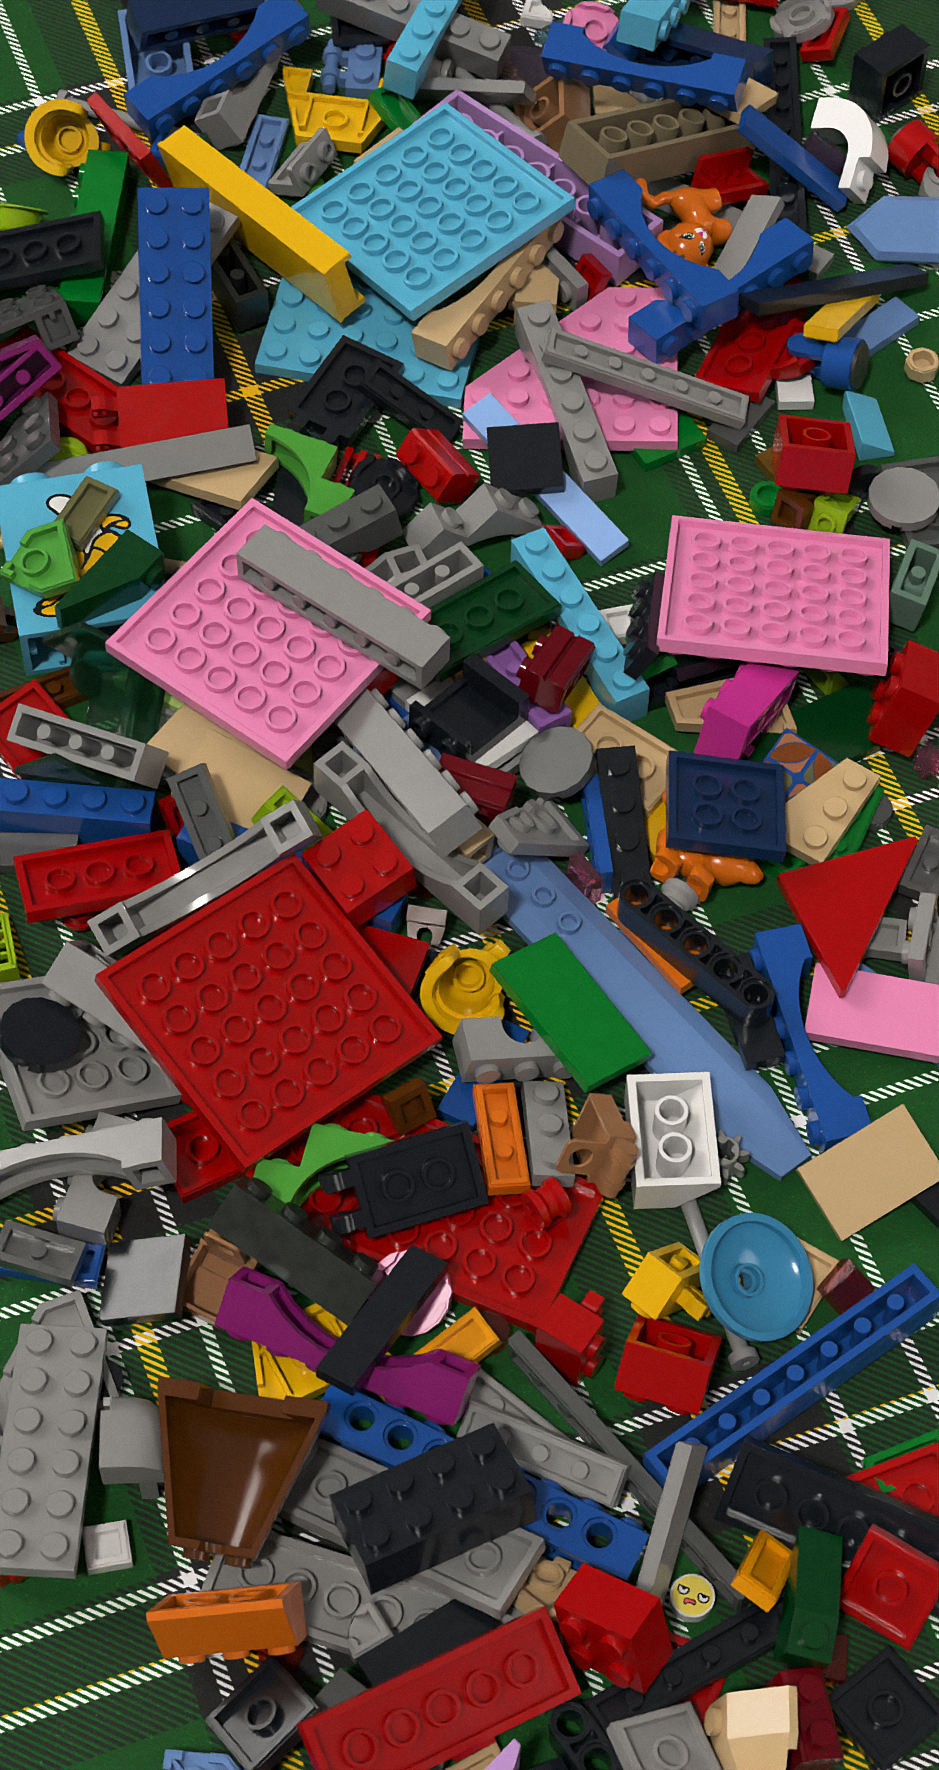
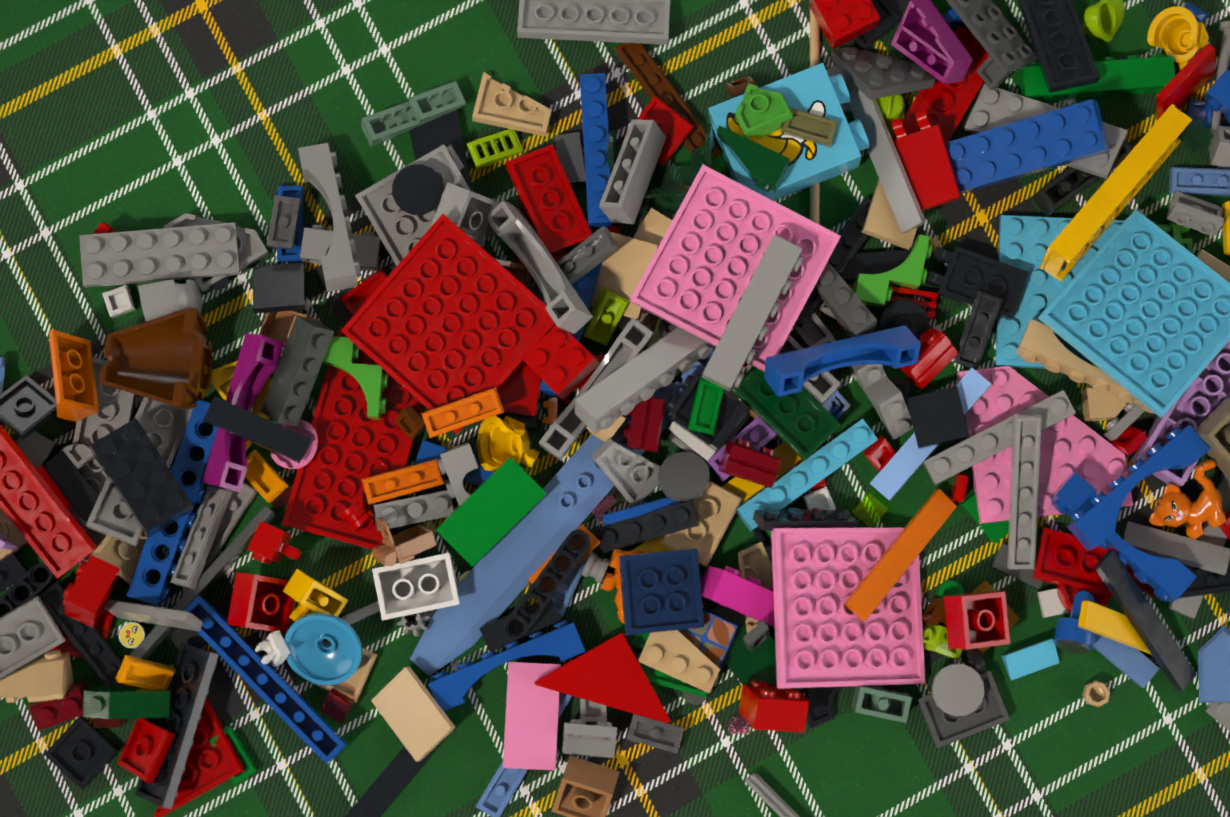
camera: 80 degrees right, 25 degrees up
black tile [318,1120,489,1239] -> none
none -> white tile [255,630,290,667]
none -> orange tile [421,387,504,438]
none -> green tile [687,378,724,435]
none -> dark grey tile [743,620,770,651]
none -> blue arch [764,325,921,397]
none -> orange tile [844,489,957,621]
none -> clear neon green tile [851,492,888,528]
none -> red tile [950,474,968,503]

